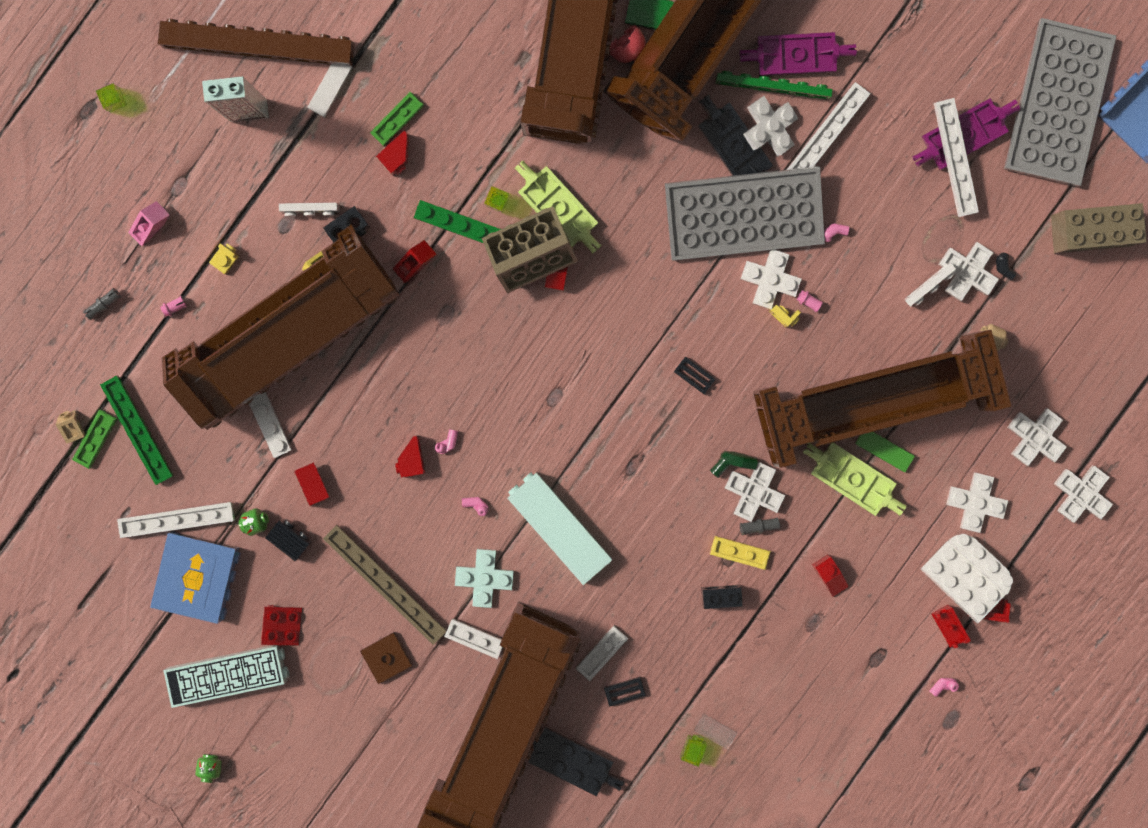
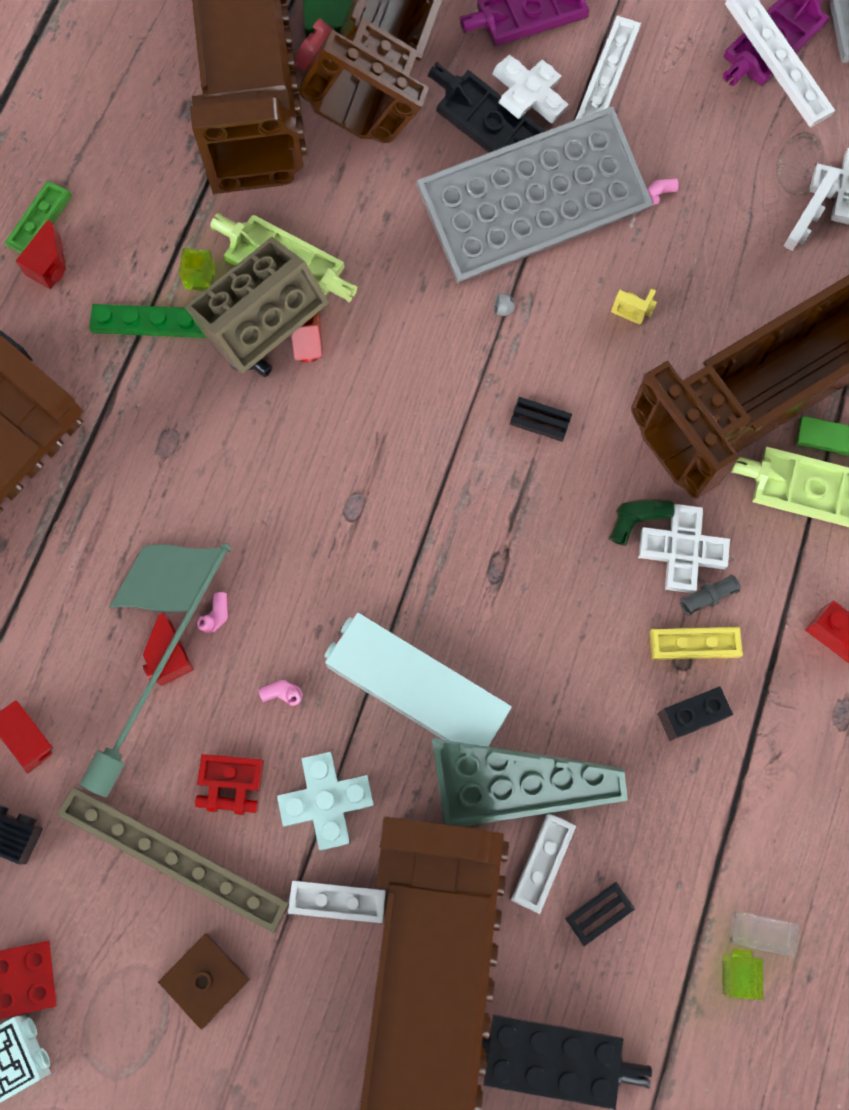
camera: 15 degrees left, 15 degrees down
red slope [393,240,437,283] -> none
green plate [715,71,833,100] -> none
white plate [740,250,801,310] -> none
bright pink pin [797,290,823,312] -> none
none -> sand green flag [79,543,231,798]
none -> red plate [195,754,264,815]
none -> sand green wing [432,738,628,827]
none -> light grey hinge [494,293,515,316]

